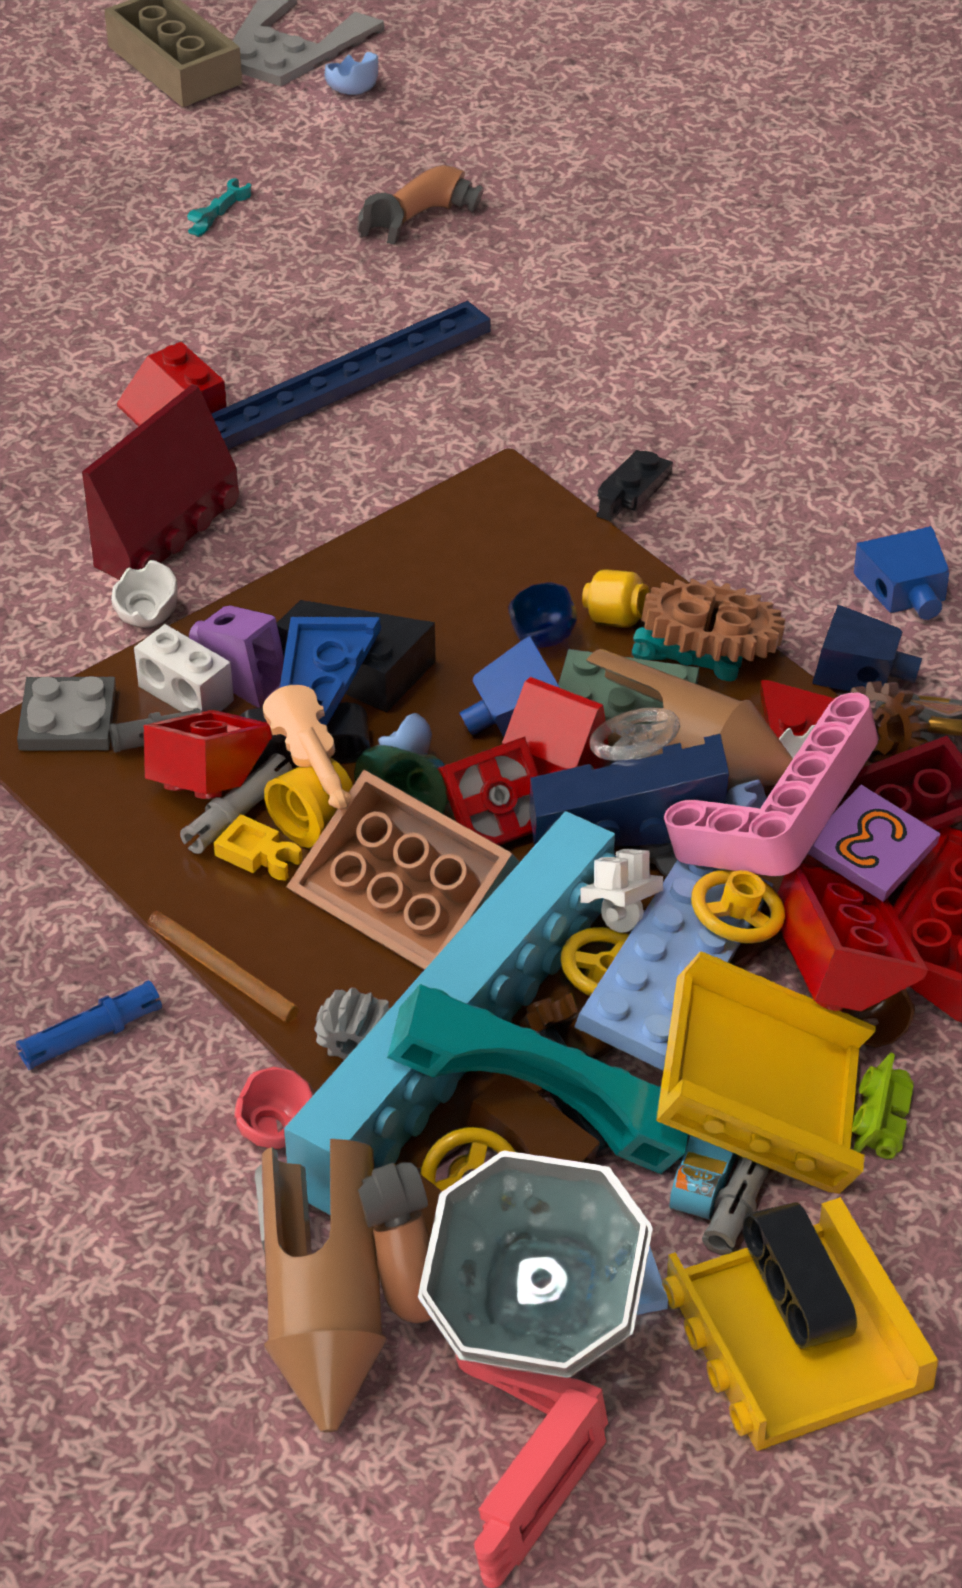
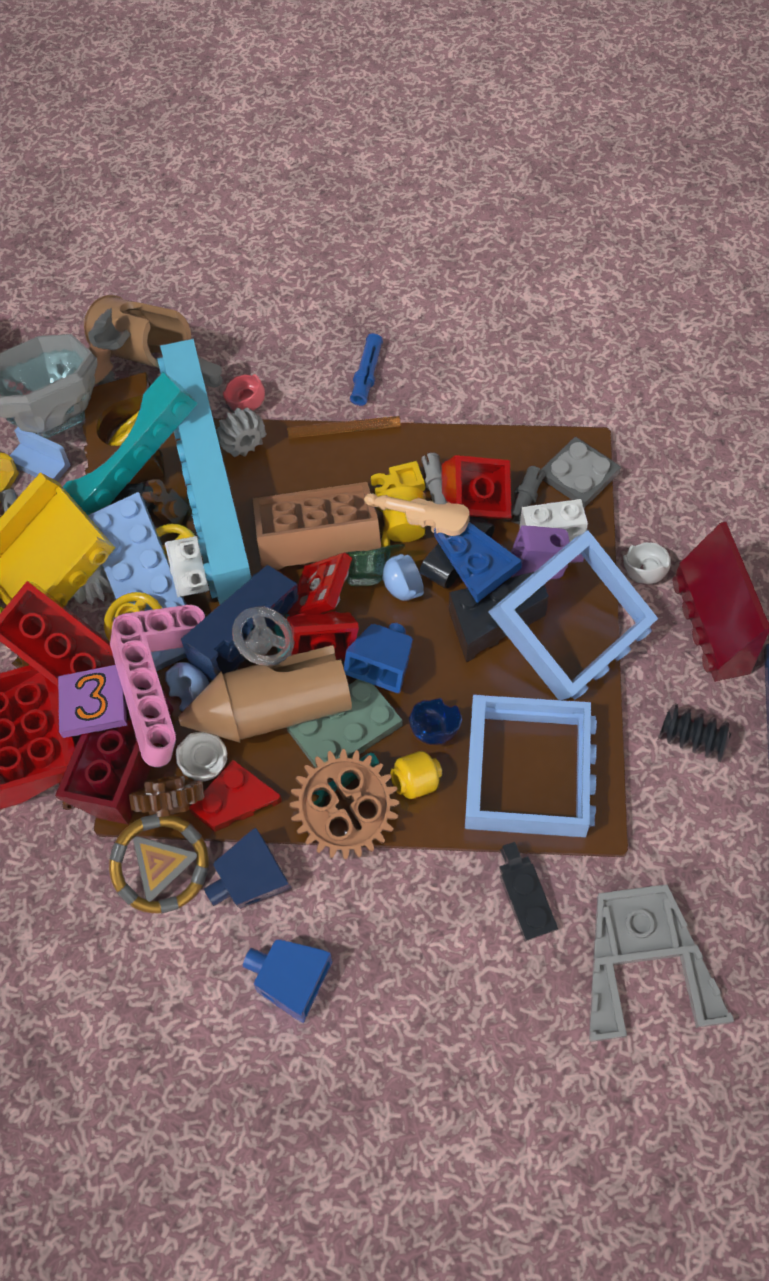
camera: 135 degrees right, 15 degrees up
none -> light blue window [465,695,597,838]
none -> light blue window [488,530,658,700]
none -> light grey wing [589,884,734,1042]
none -> black piece [658,703,731,762]

